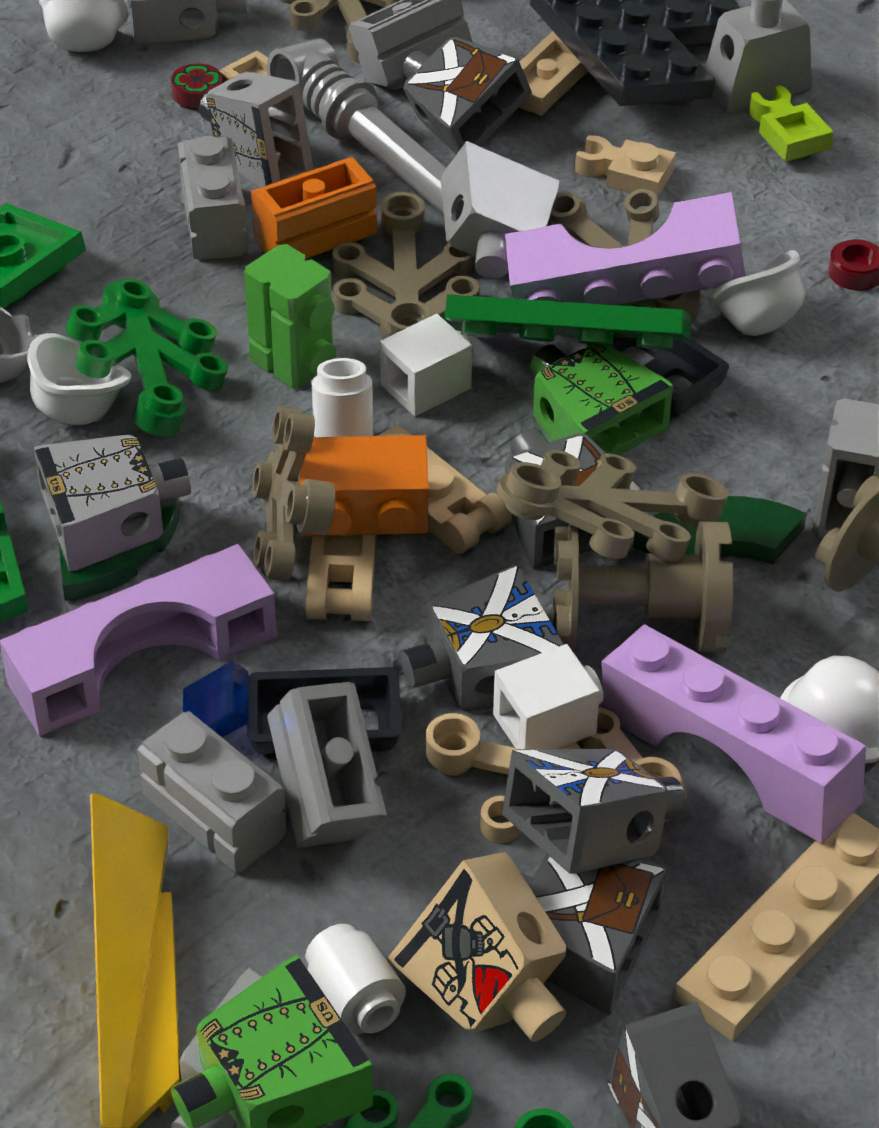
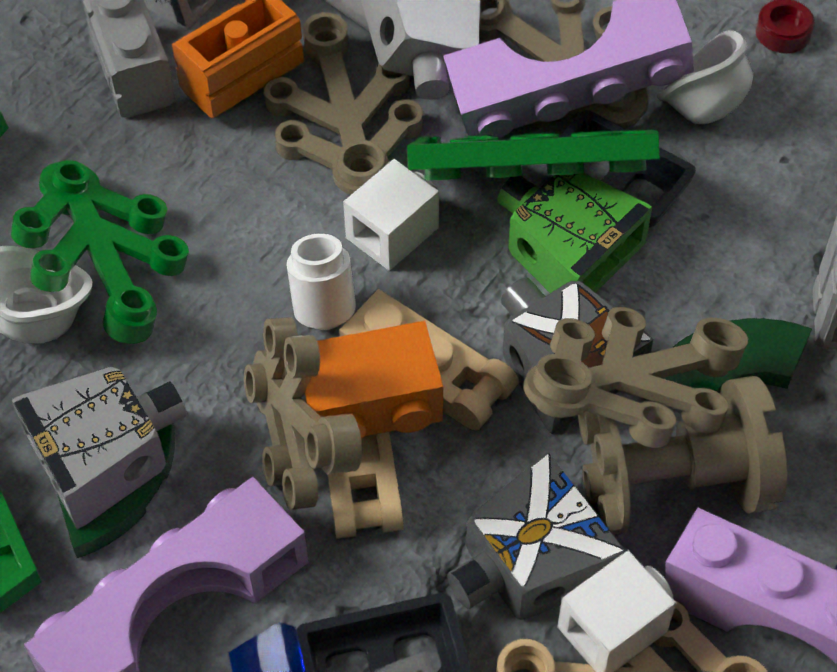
camera: 10 degrees left, 10 degrees up
bright green brick [244,244,336,389] -> none

